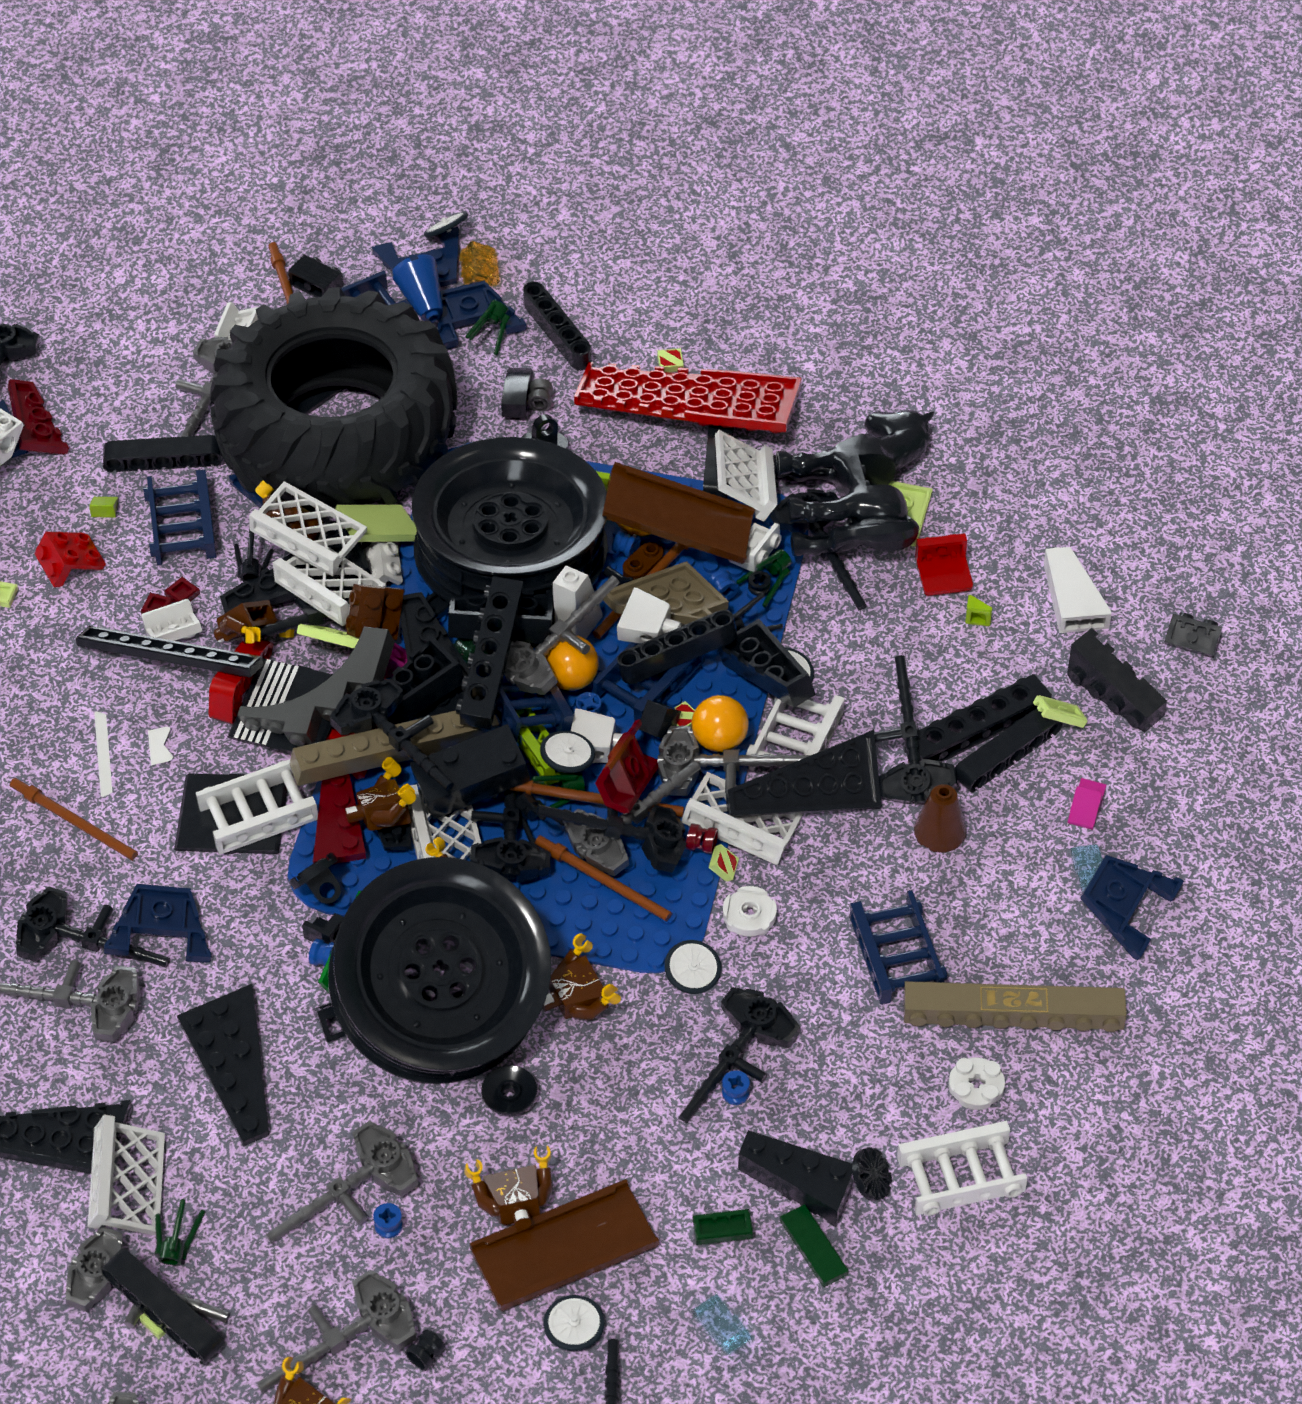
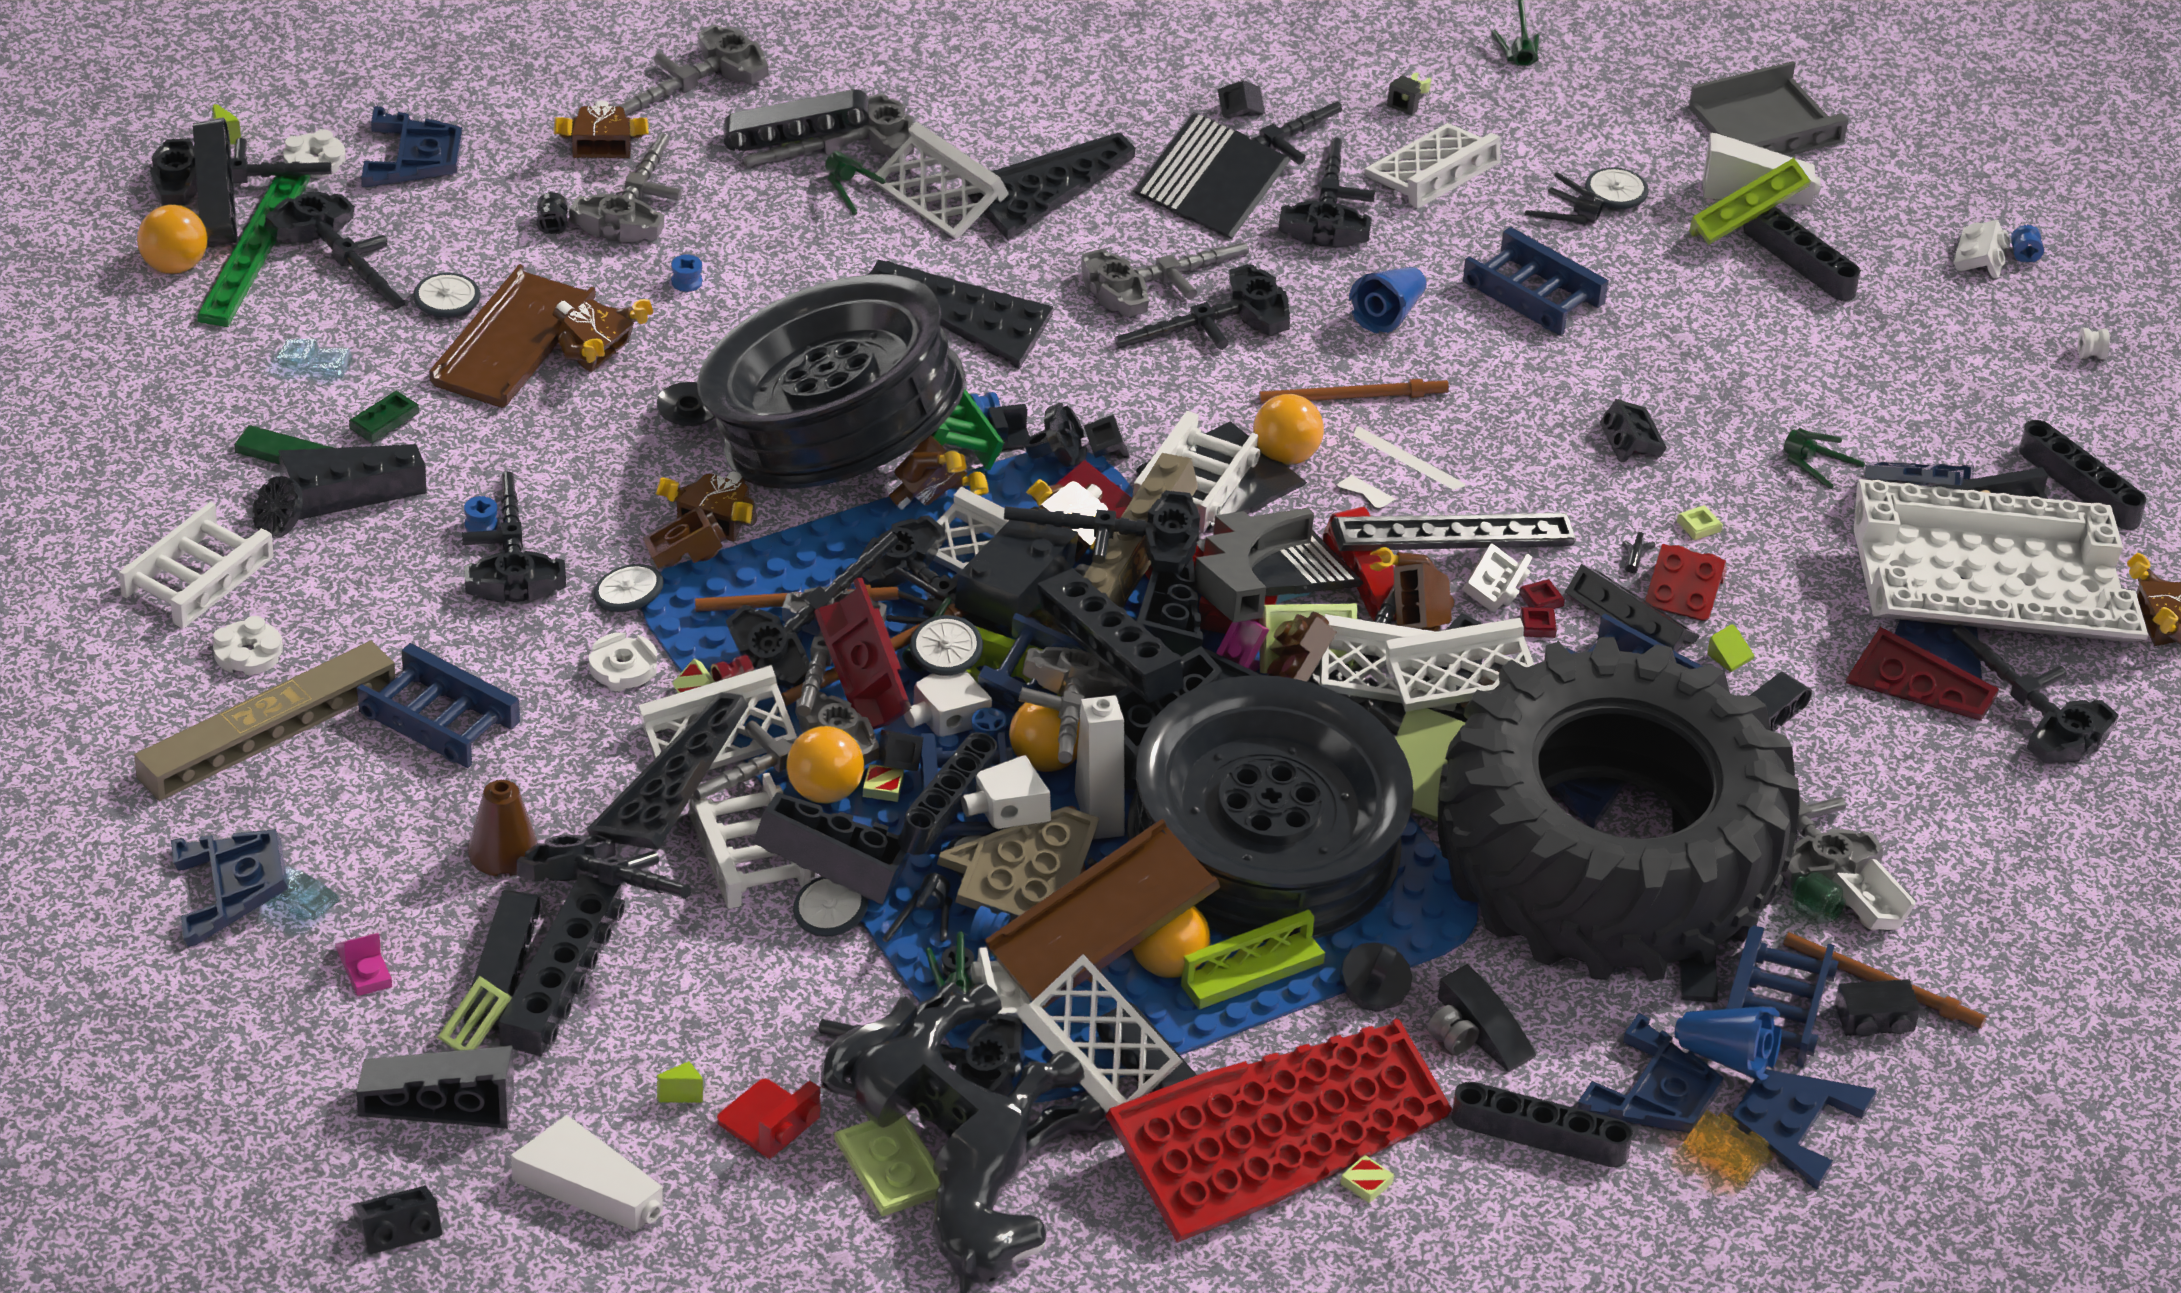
camera: 135 degrees right, 10 degrees down
dark blue wing [104,884,211,963] -> none
flat silver bar [265,1121,419,1244] -> none
wheel [424,212,468,238] -> none
dark green plant [466,300,510,355] -> none
none -> reddish brown plate [643,505,727,569]
none -> black panel [1083,414,1130,458]
none -> light orange piece [1253,394,1324,465]
none -> black fence [1565,564,1700,652]
none -> black bar [1622,532,1656,573]

